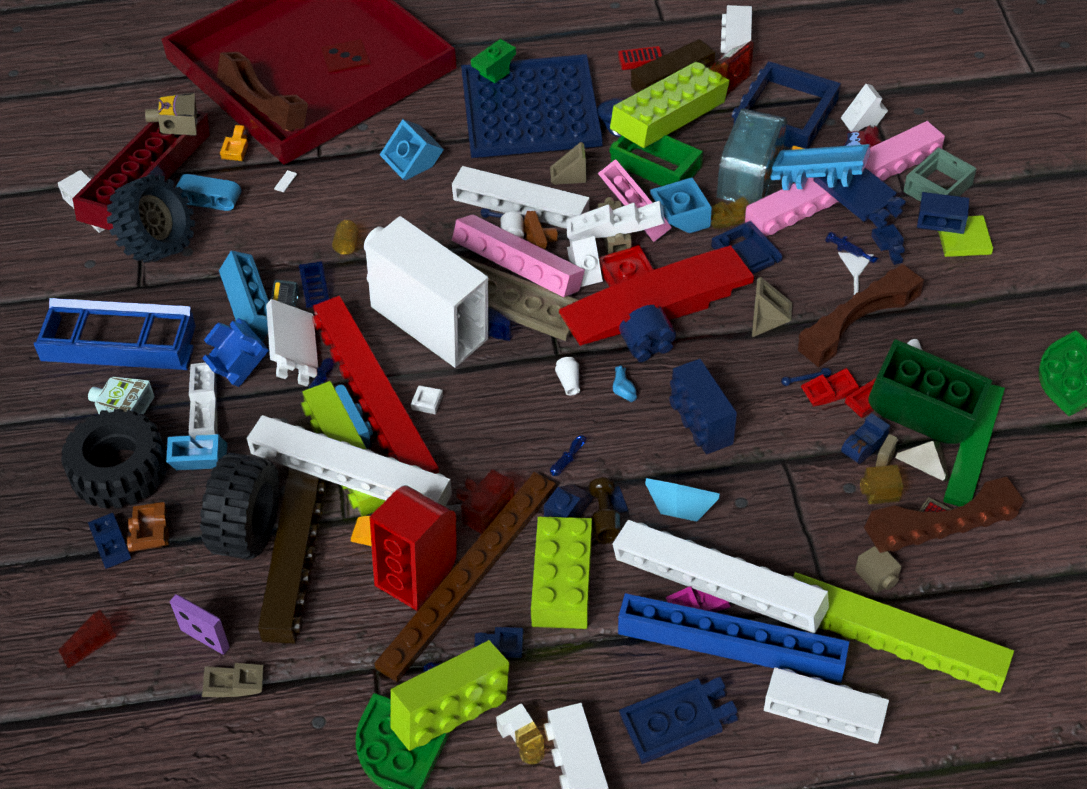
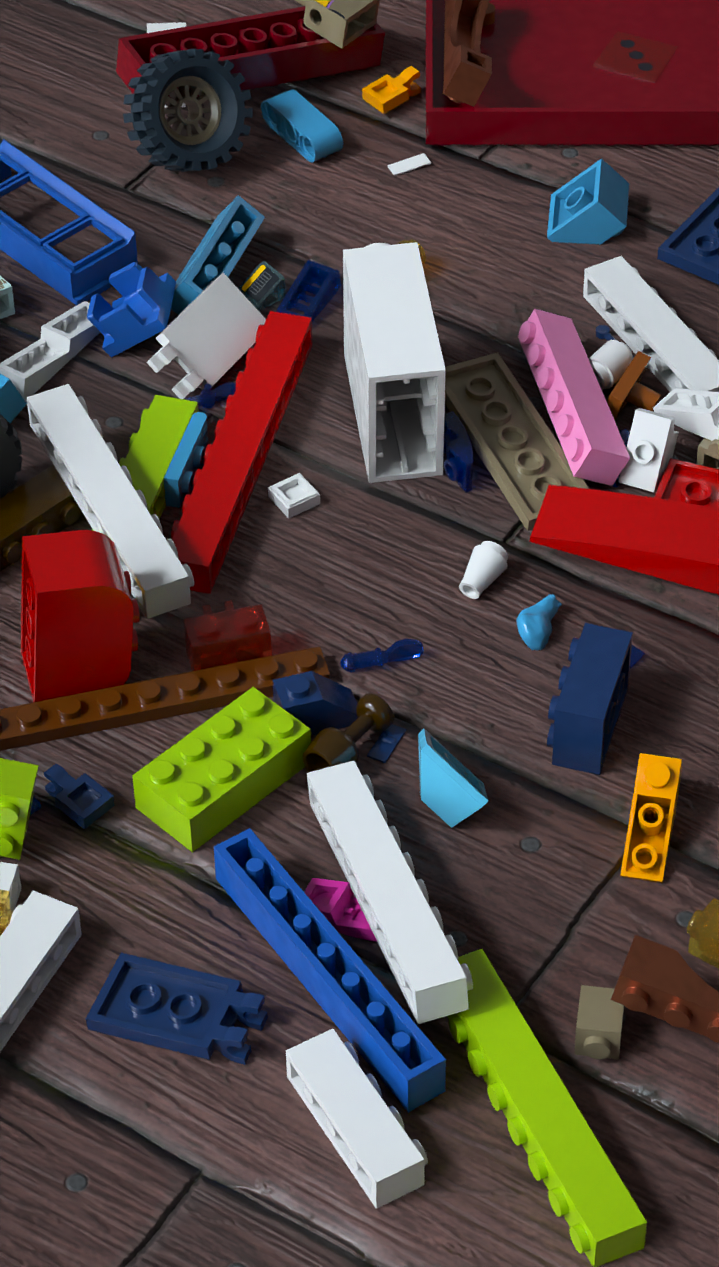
camera: 40 degrees right, 5 degrees down
dark blue brick [619,305,676,362] -> none
none -> light orange slope [620,753,682,883]

